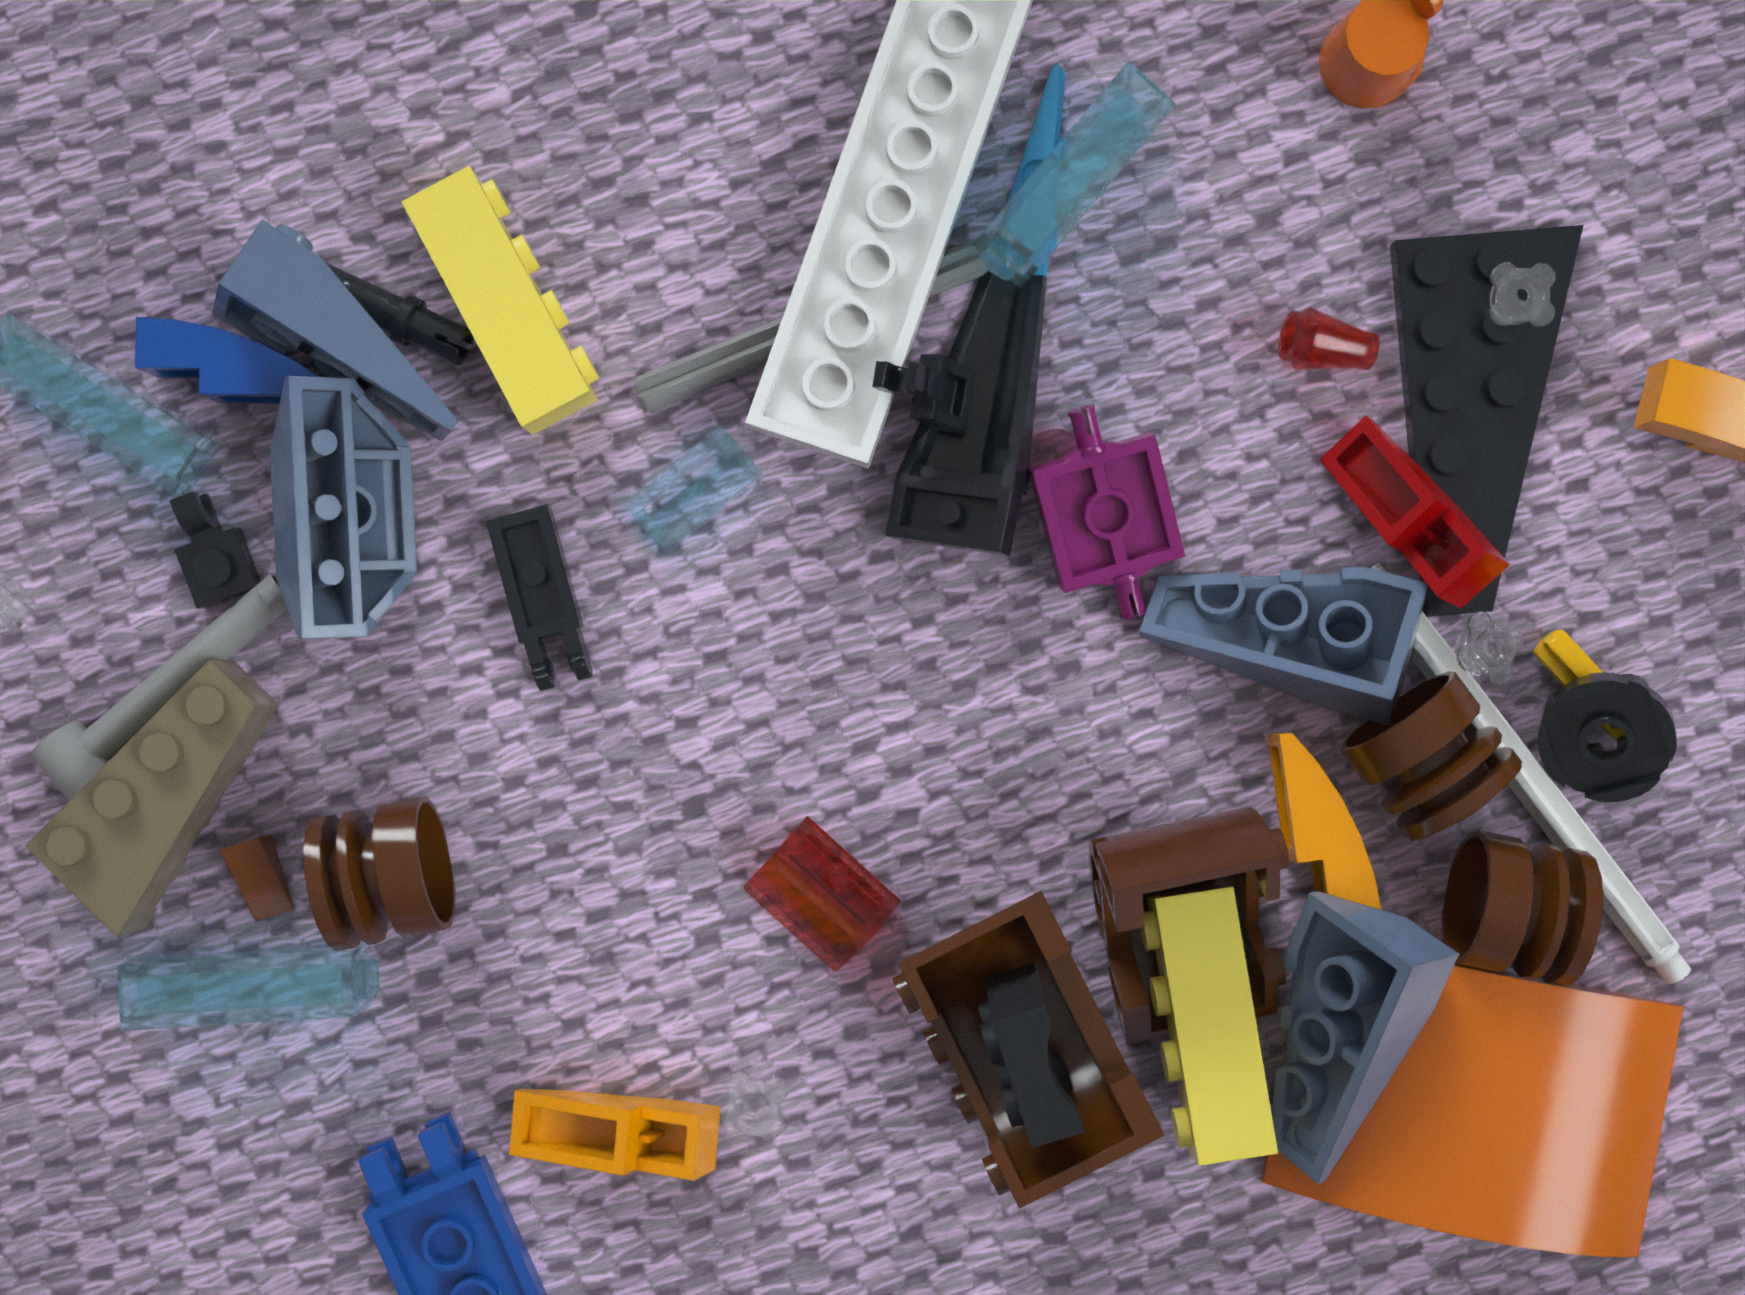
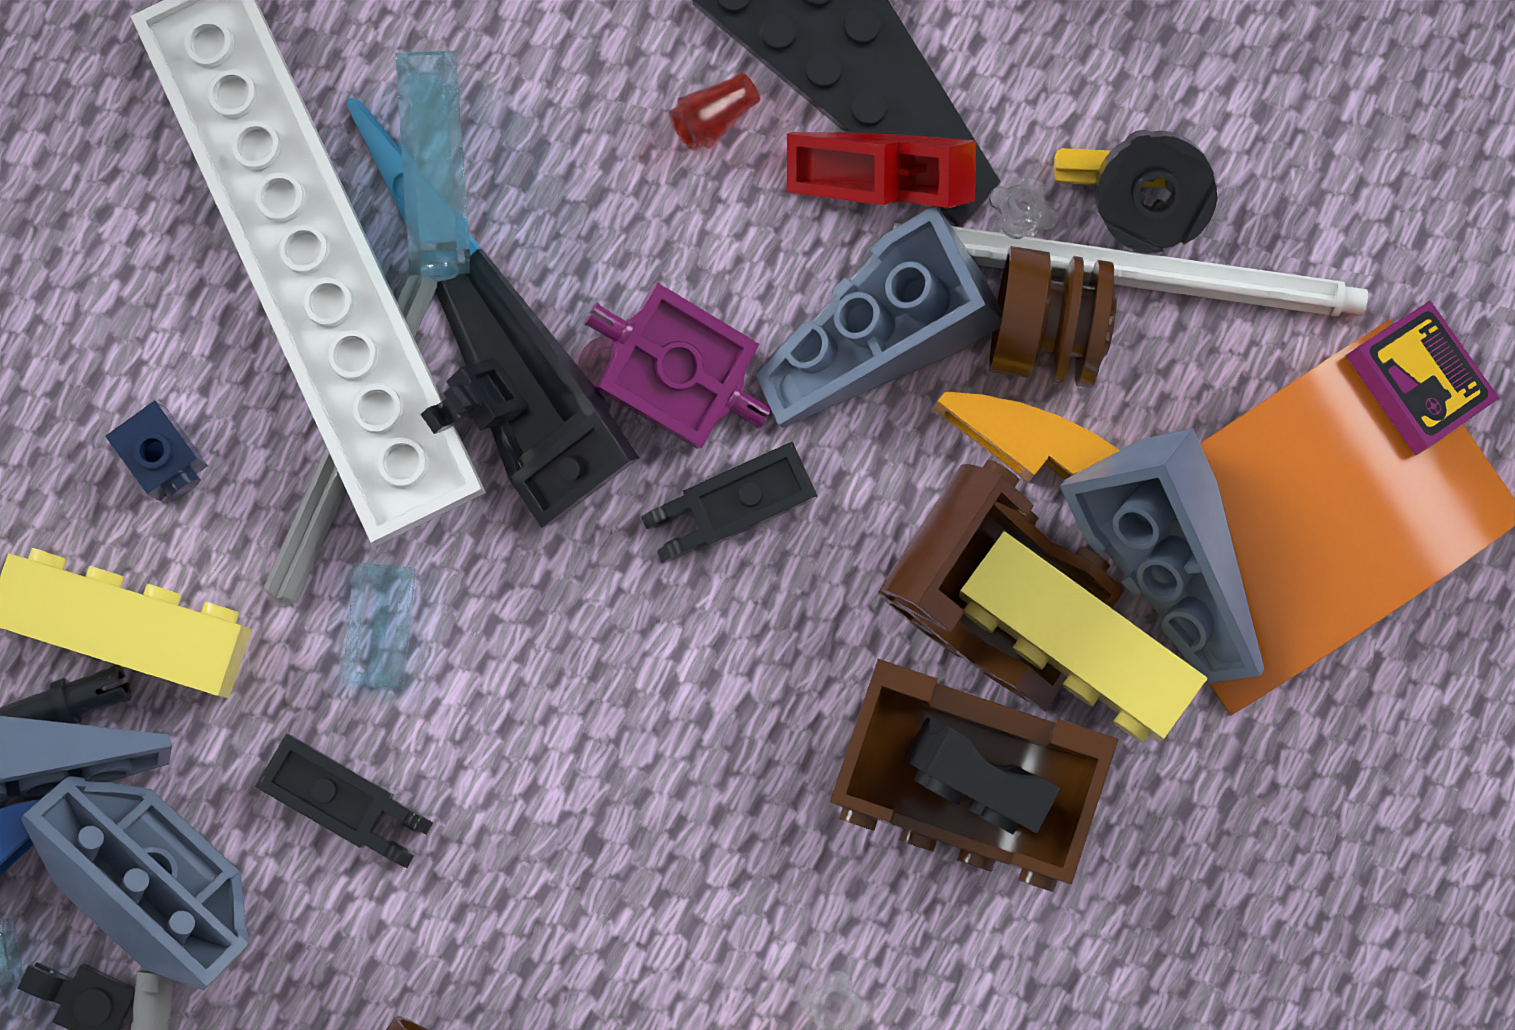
camera: 50 degrees left, 5 degrees down
clear red panel [744,816,901,971] -> none
reddish brown wheel [1442,830,1603,985] -> none
none -> dark blue brick [105,400,208,501]
none -> black hinge [641,441,818,564]
none -> tile [1346,300,1499,456]

